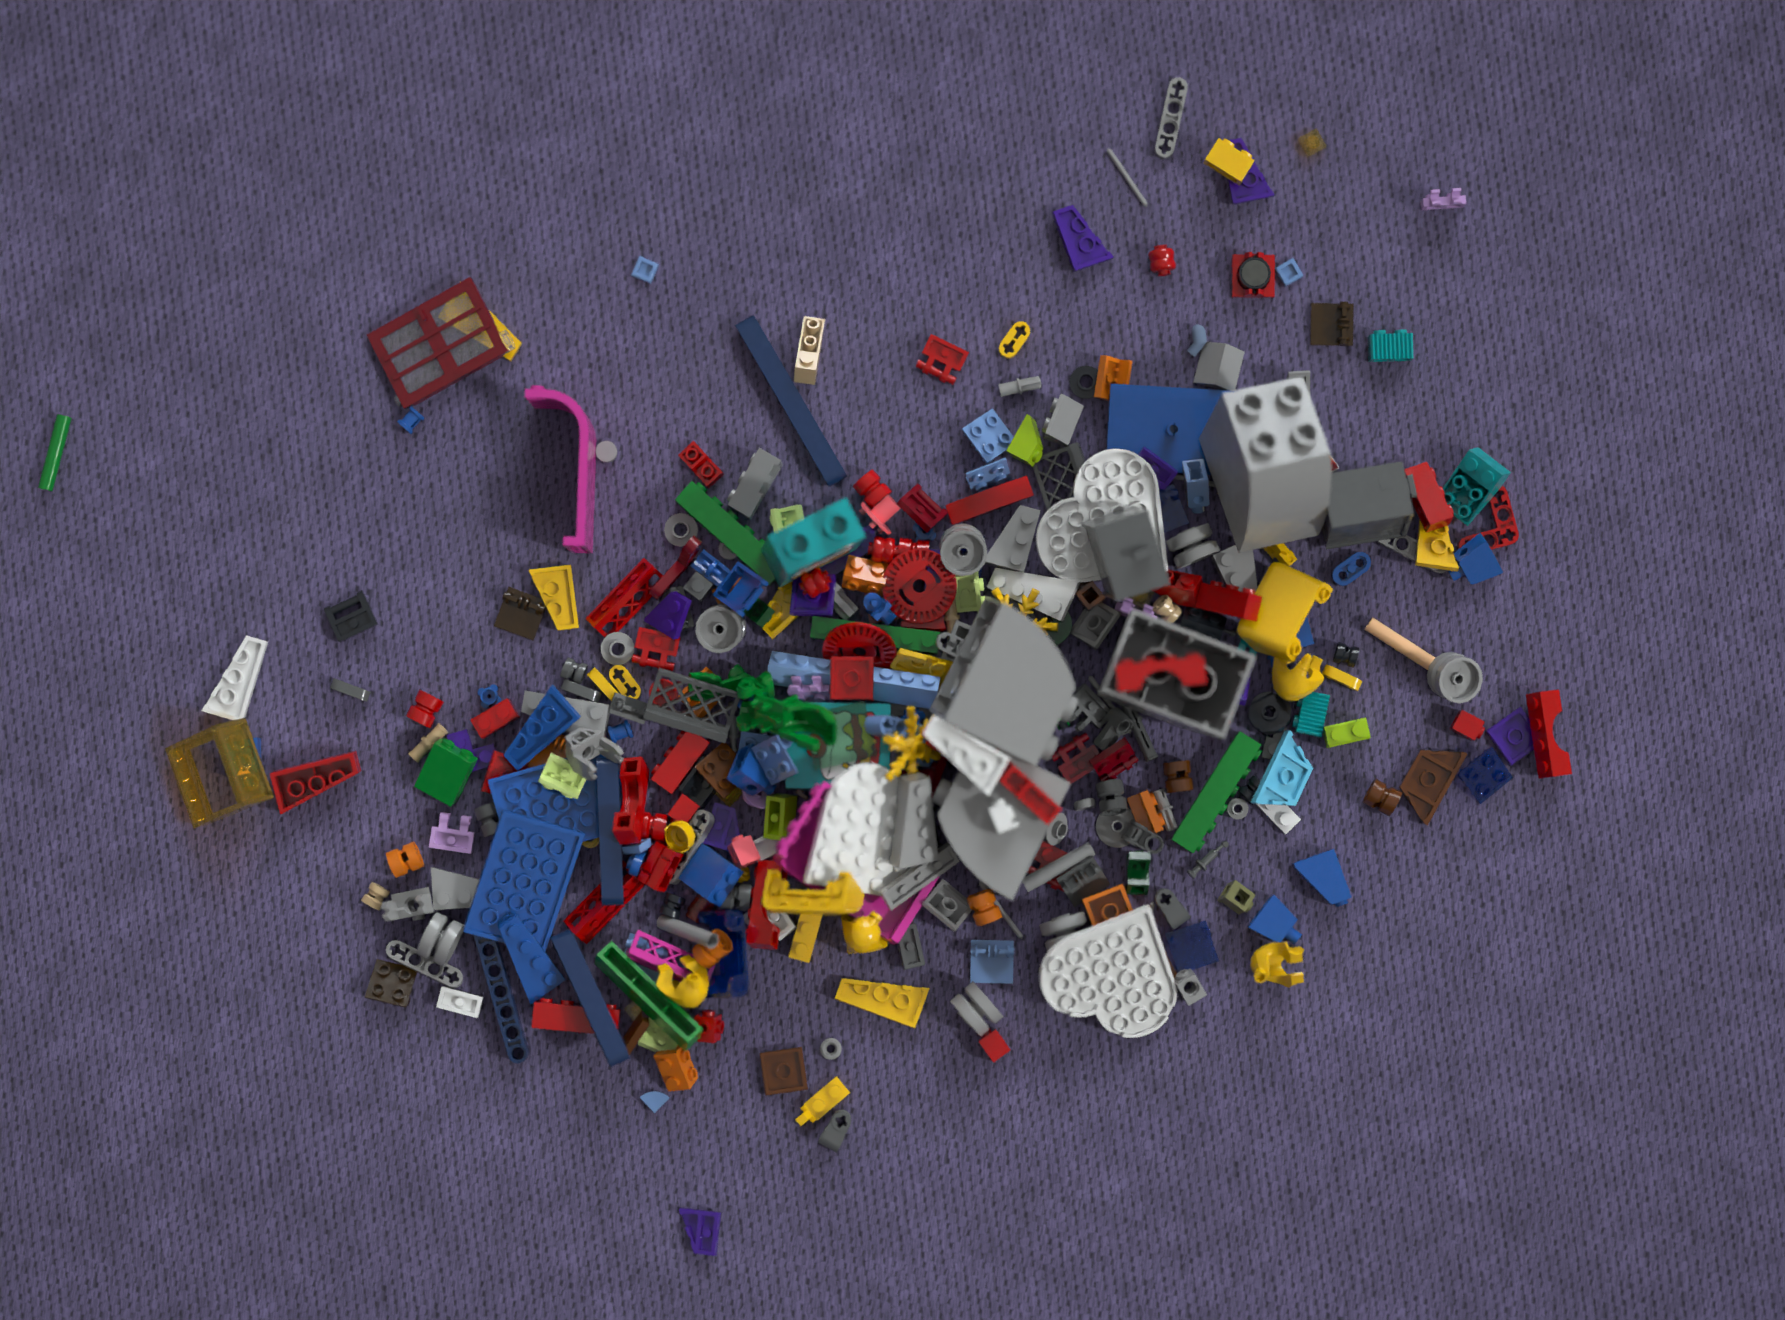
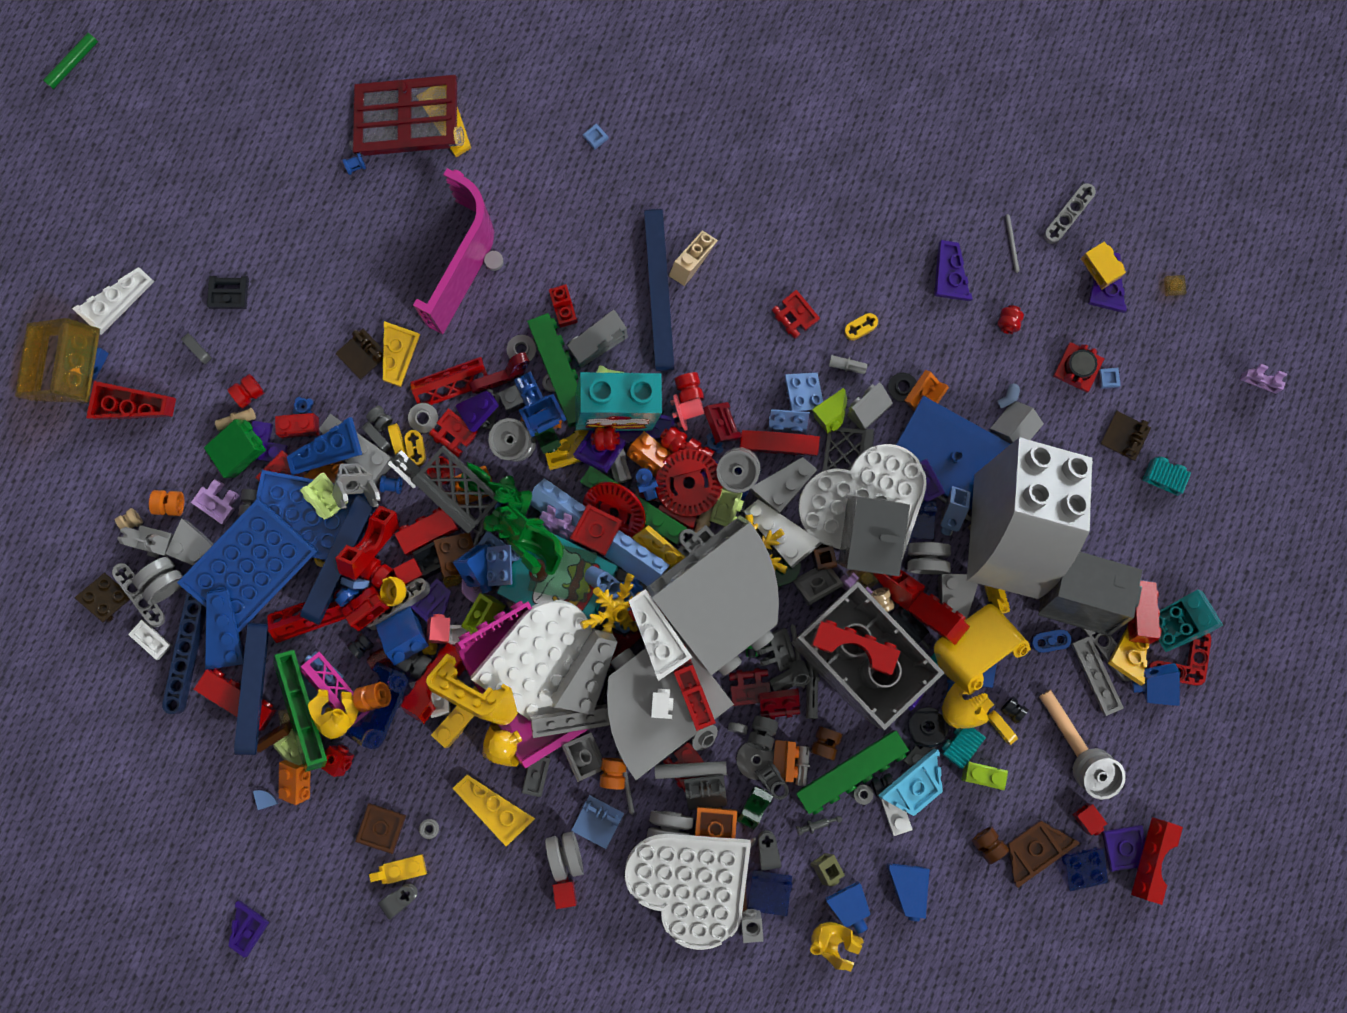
camera: 20 degrees right, 5 degrees down
light grey piece [657,915,718,948] -> none
none -> light grey plate [1071,636,1124,716]

